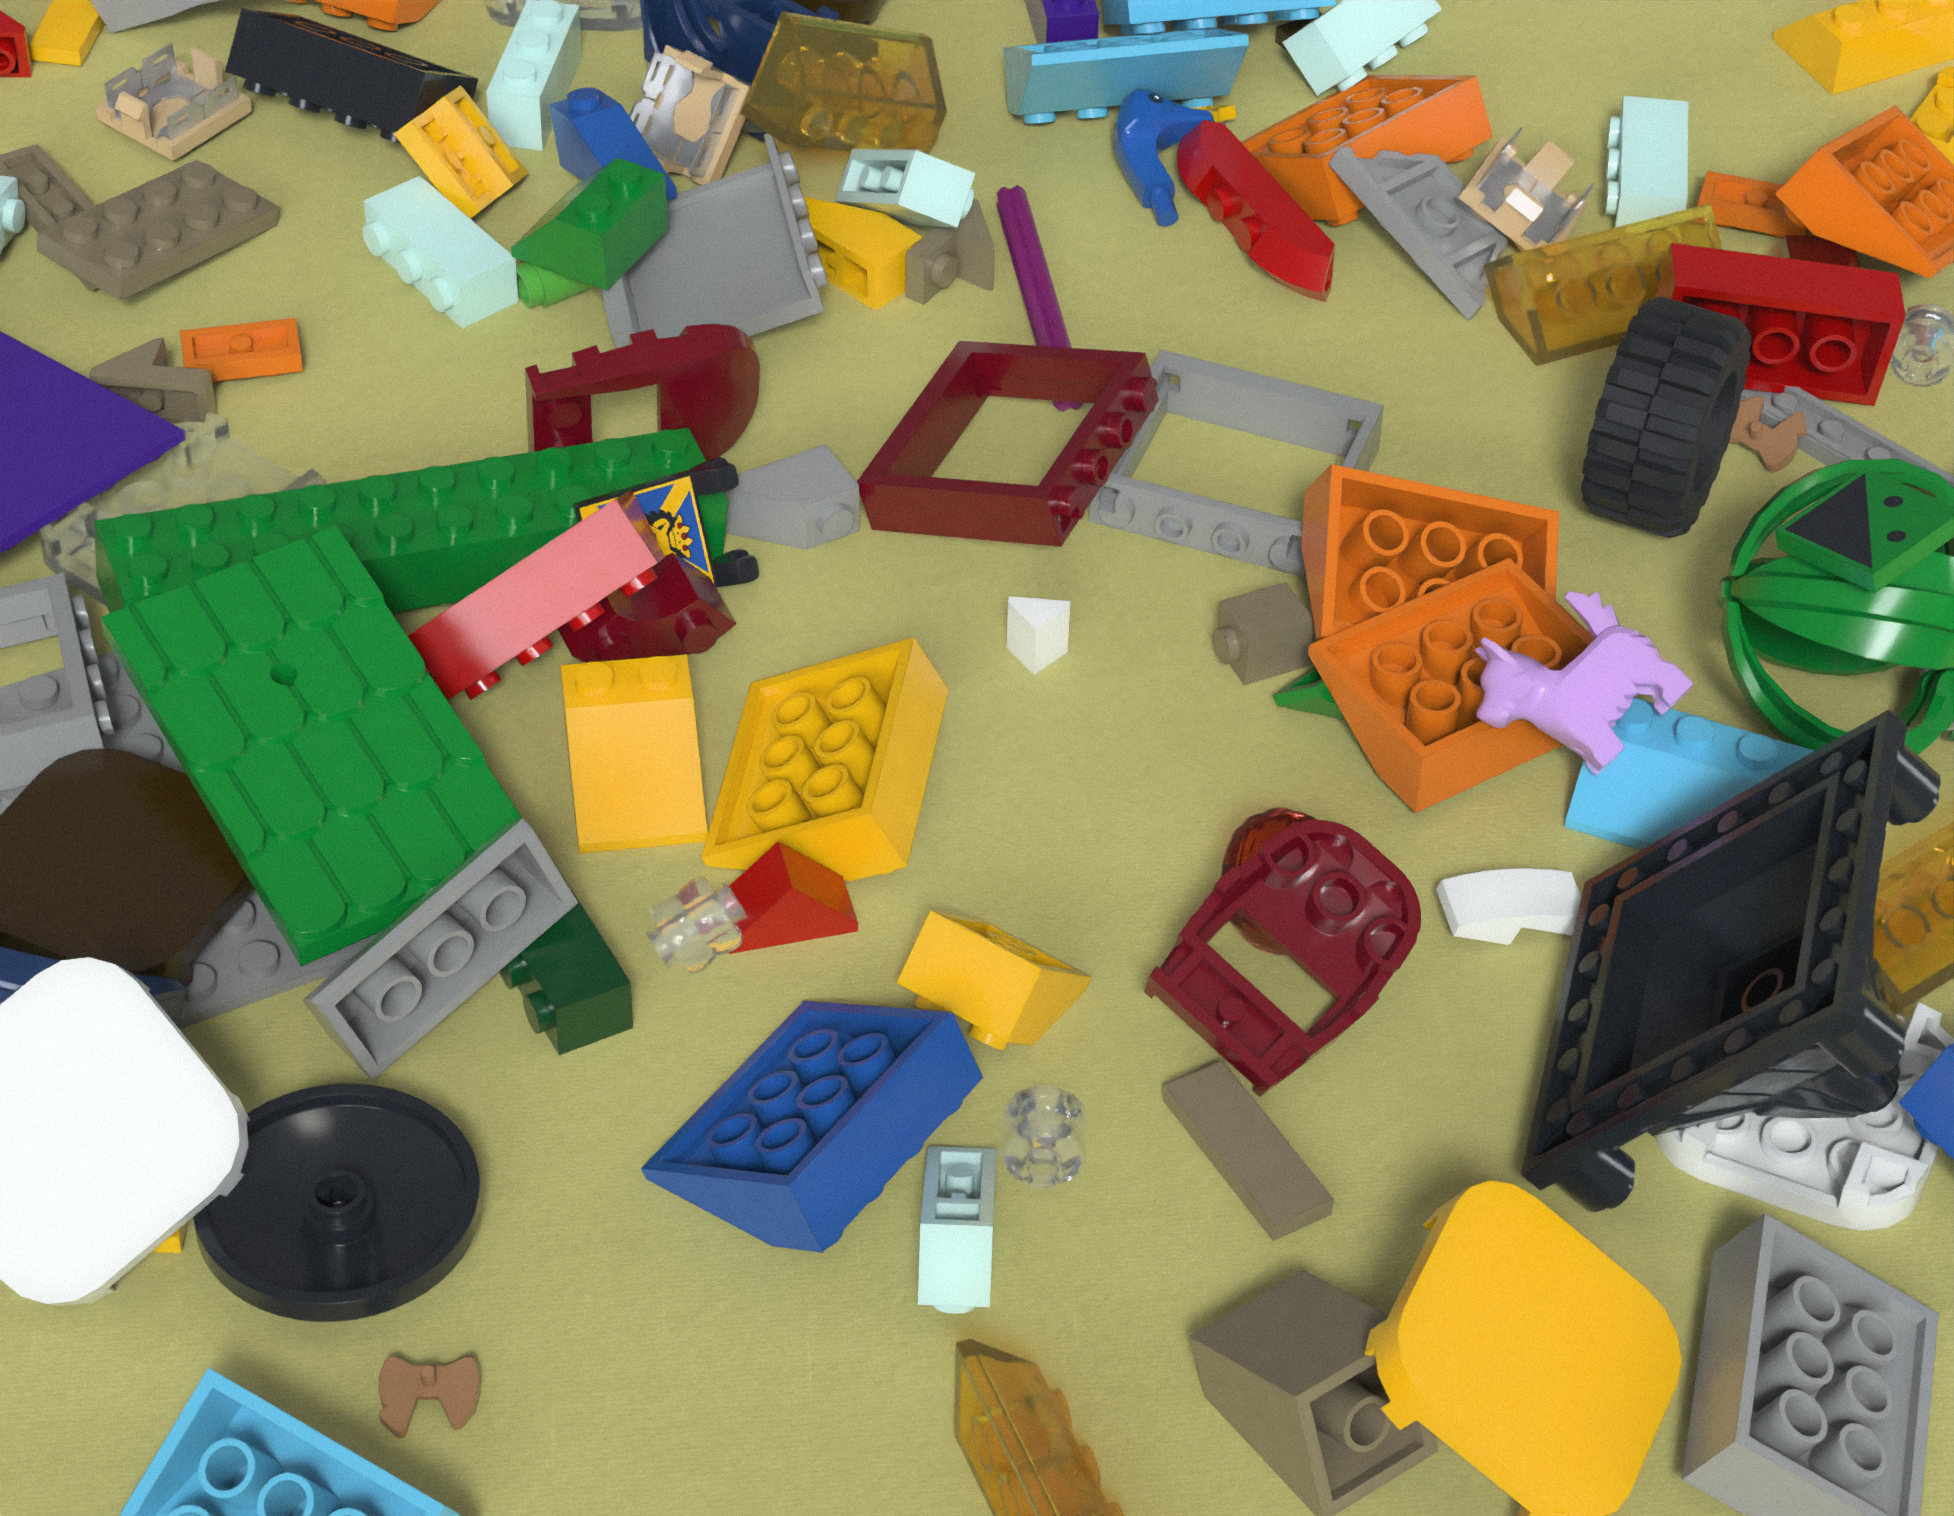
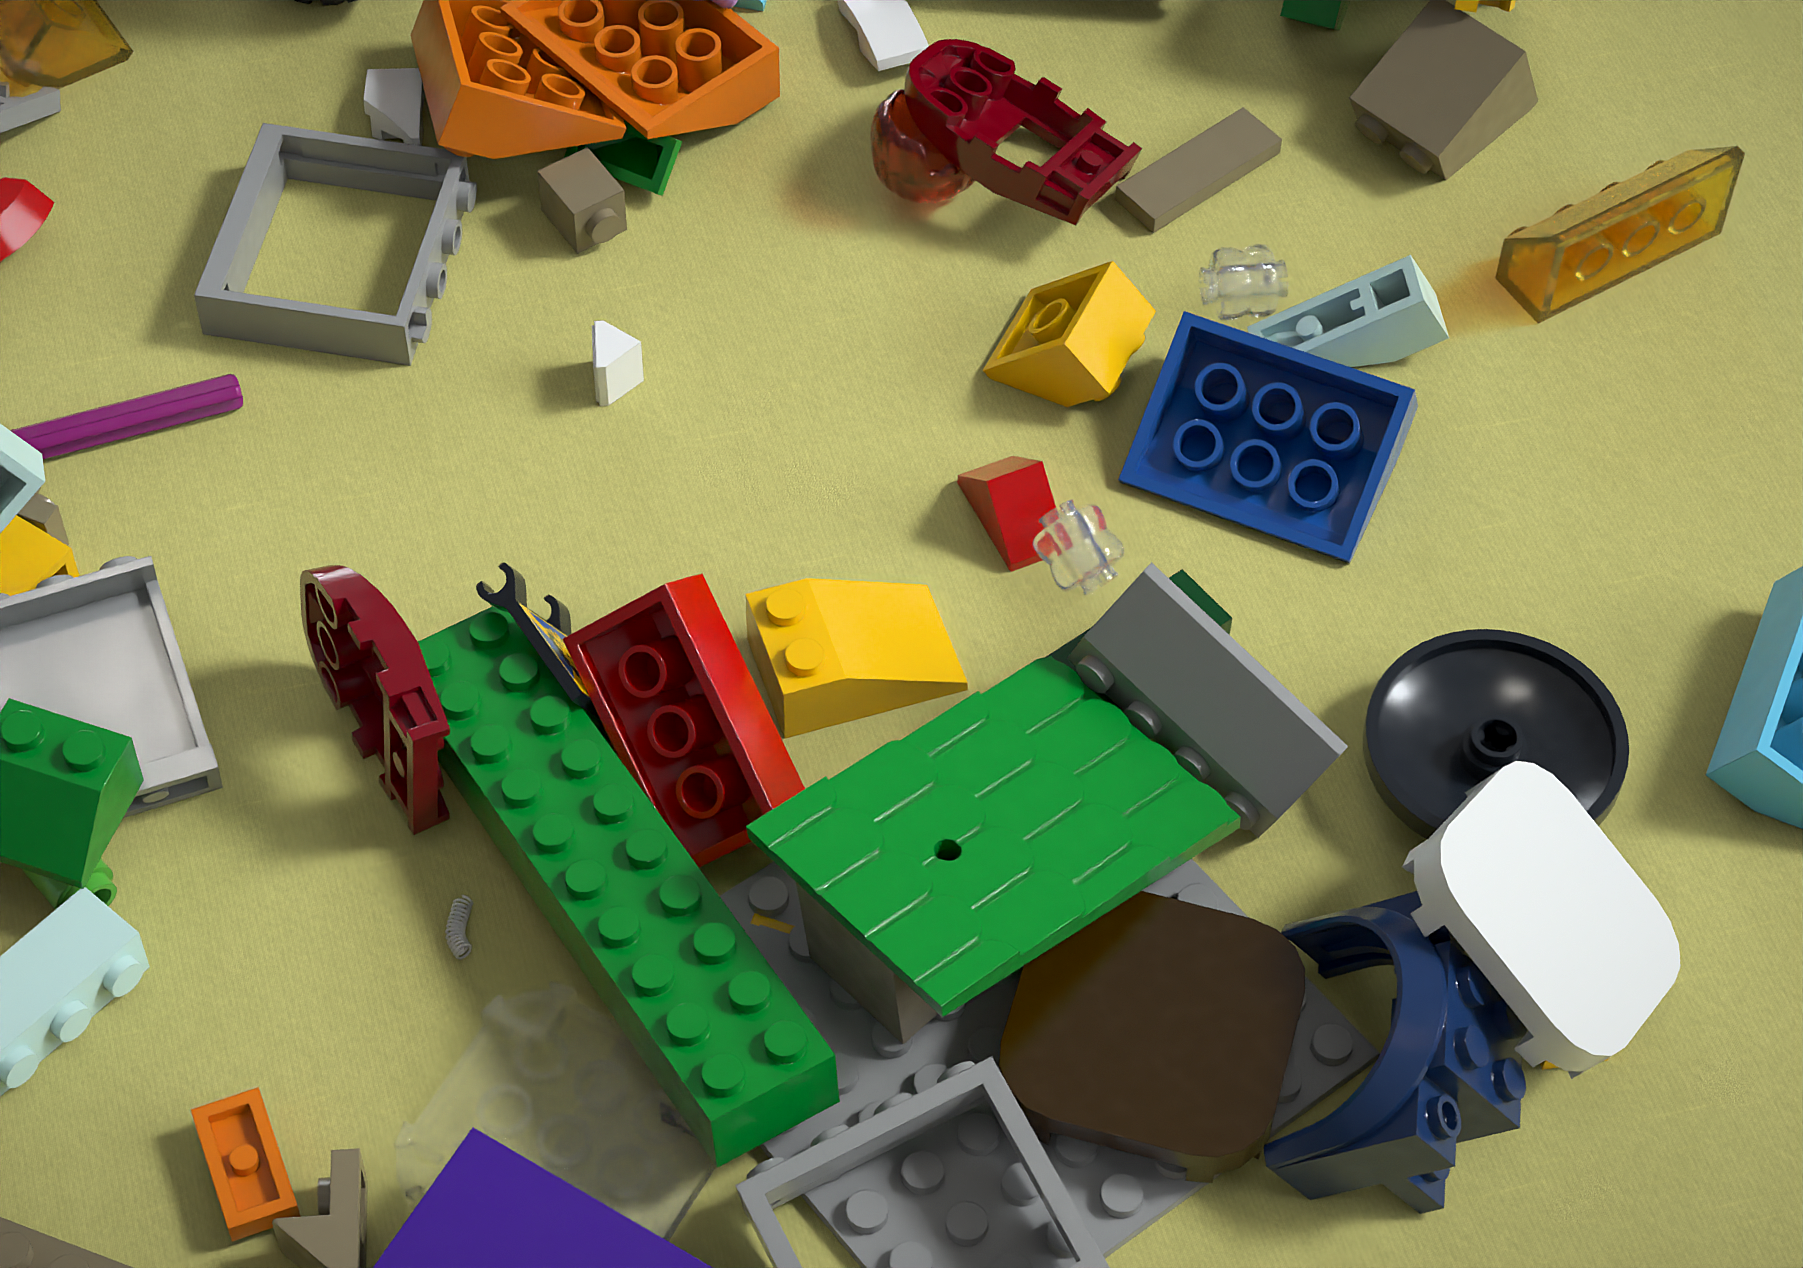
camera: 100 degrees left, 10 degrees up
medium nougat piece [378,1356,481,1439] -> none
yellow slope [701,637,949,882] -> none
light grey slope [723,444,859,550] -> none
dark red window [857,341,1159,547] -> none

